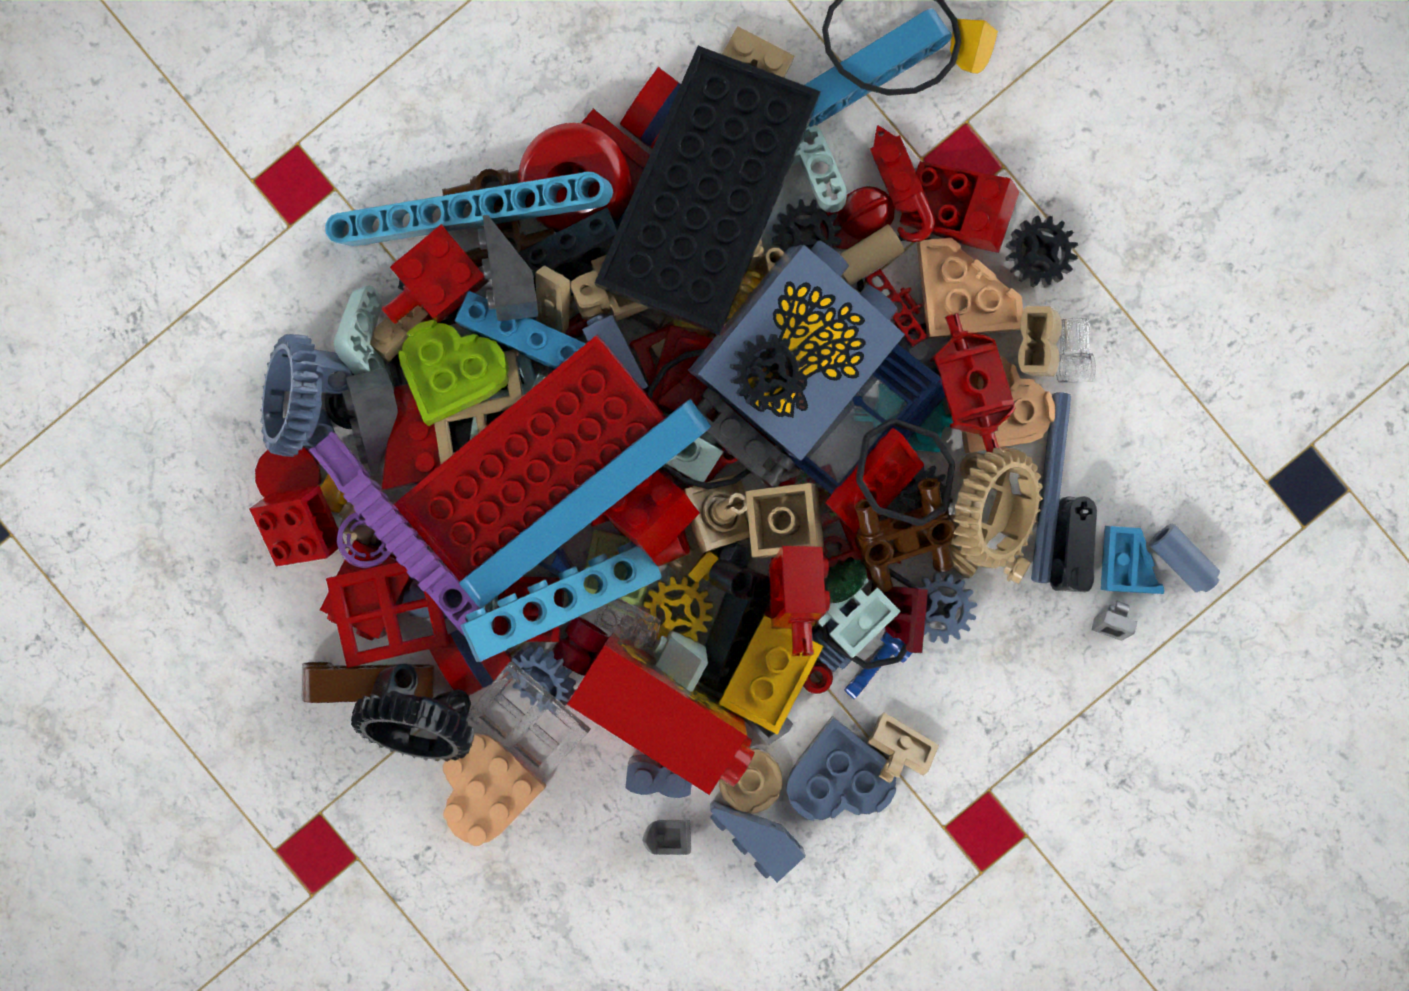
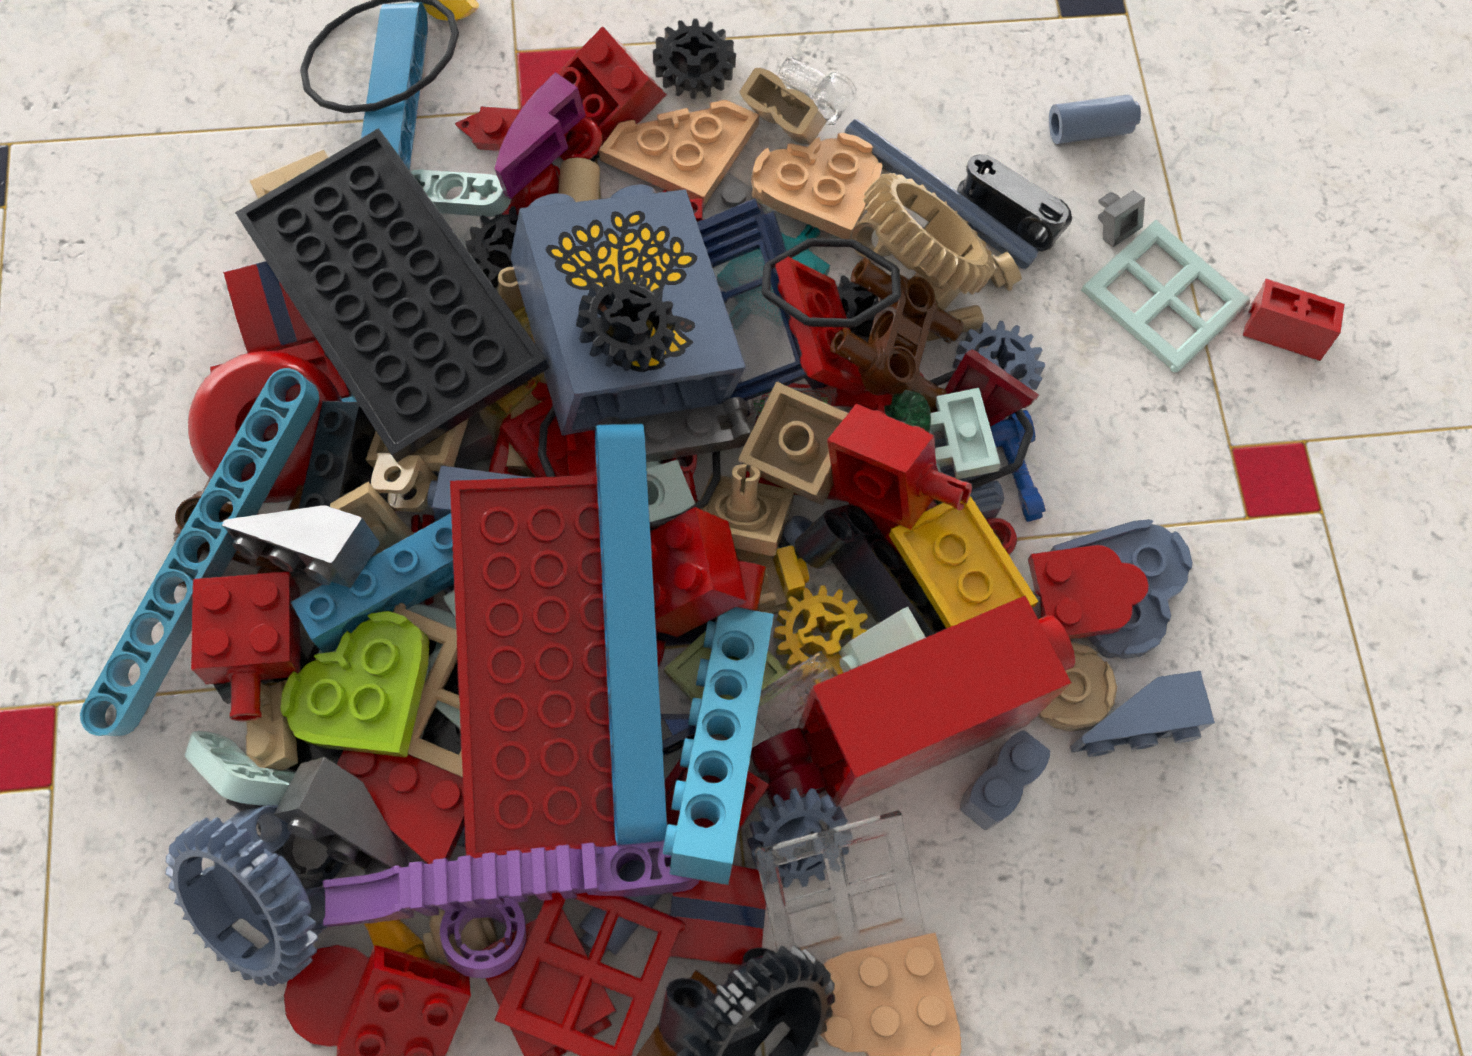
camera: 65 degrees left, 20 degrees down
flat silver plate [642,820,691,855] -> none
tan plate [868,712,939,783] -> none
red plate [930,313,1016,453] -> none
dark azure wing [1101,526,1164,594] -> none
none -> magenta slope [494,72,586,199]
none -> red plate [1027,545,1148,639]
none -> light aqua window [1081,220,1250,373]
none -> red hinge [1242,278,1345,361]

